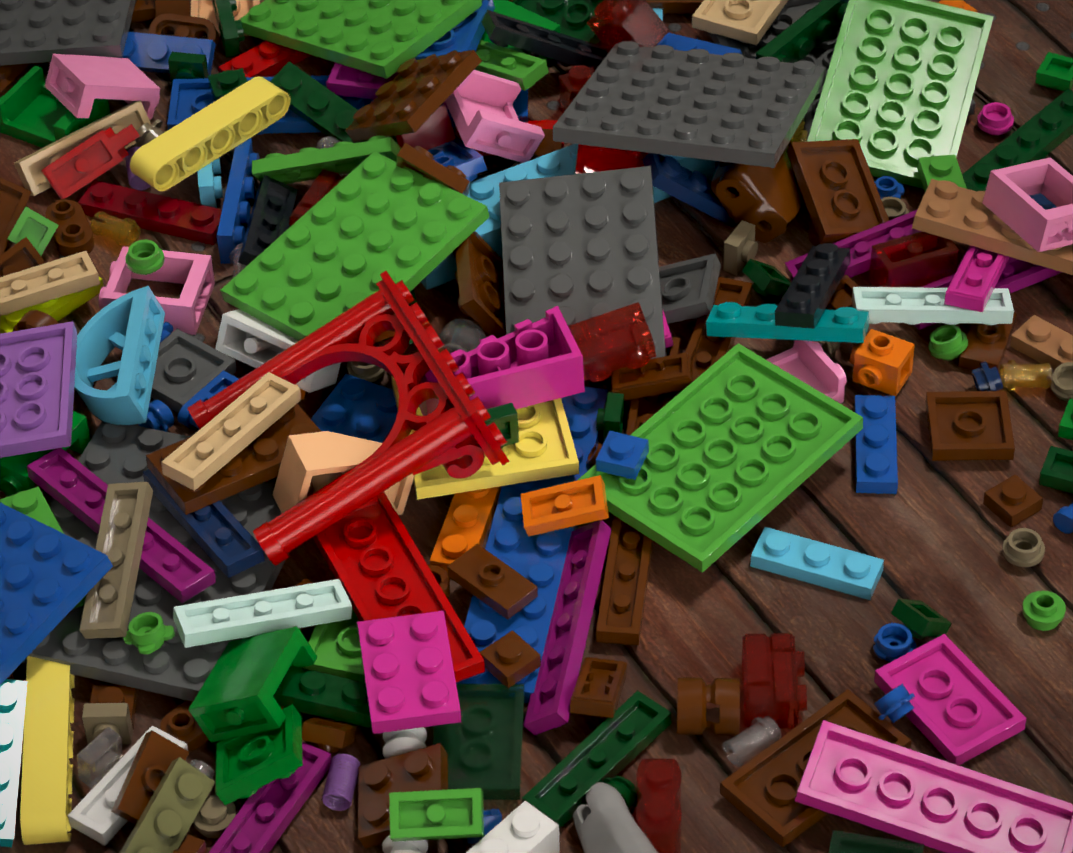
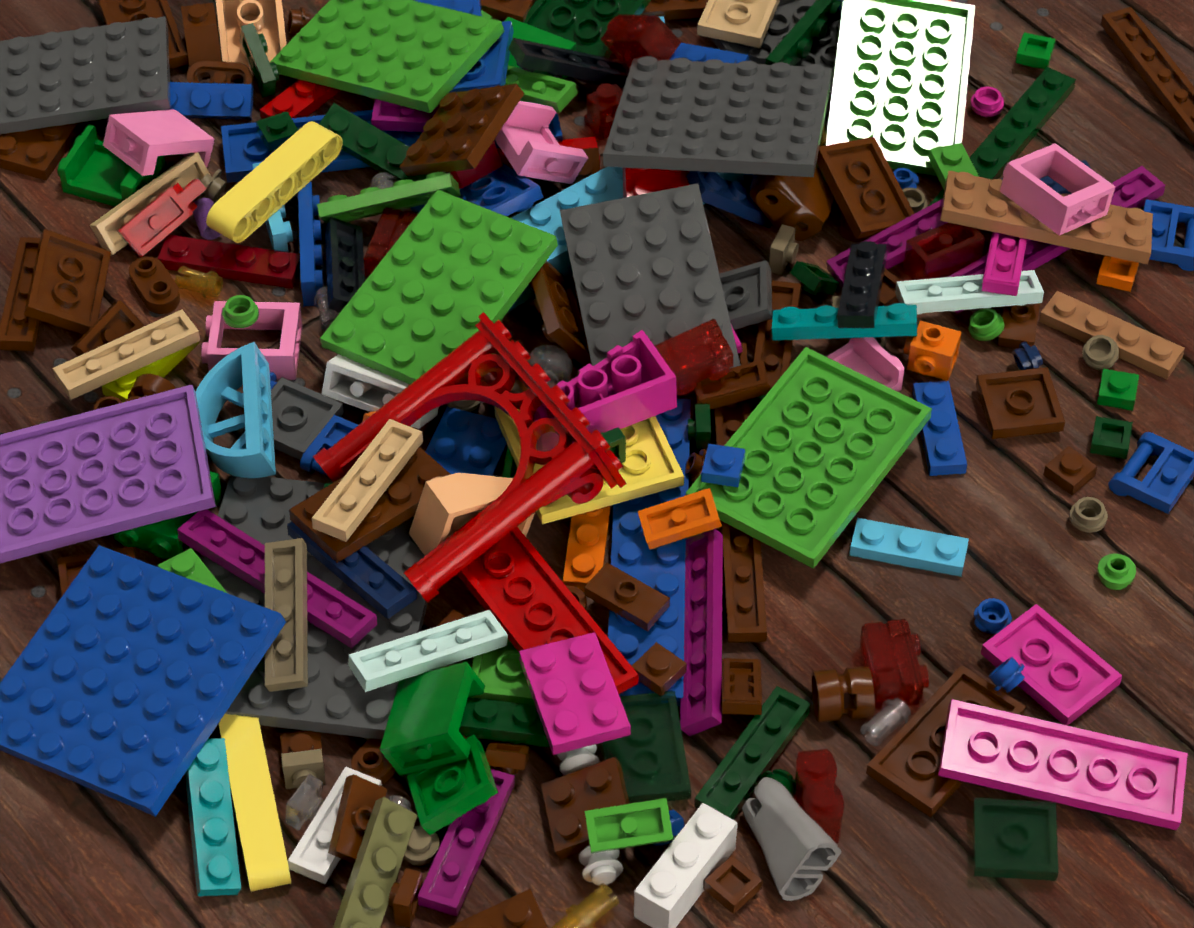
camera: 10 degrees left, 5 degrees up
bright green plate [7,207,59,256] -> none
bright green plate [123,612,175,654] -> none
blue plate [138,400,174,432] -> none
dark green plate [168,52,209,85] -> none
medium lavender piece [322,754,360,811] -> none
reddish brown plate [396,143,470,196] -> none
dark green plate [891,599,952,640] -> none
clear yellow pin [999,360,1052,391] -> none

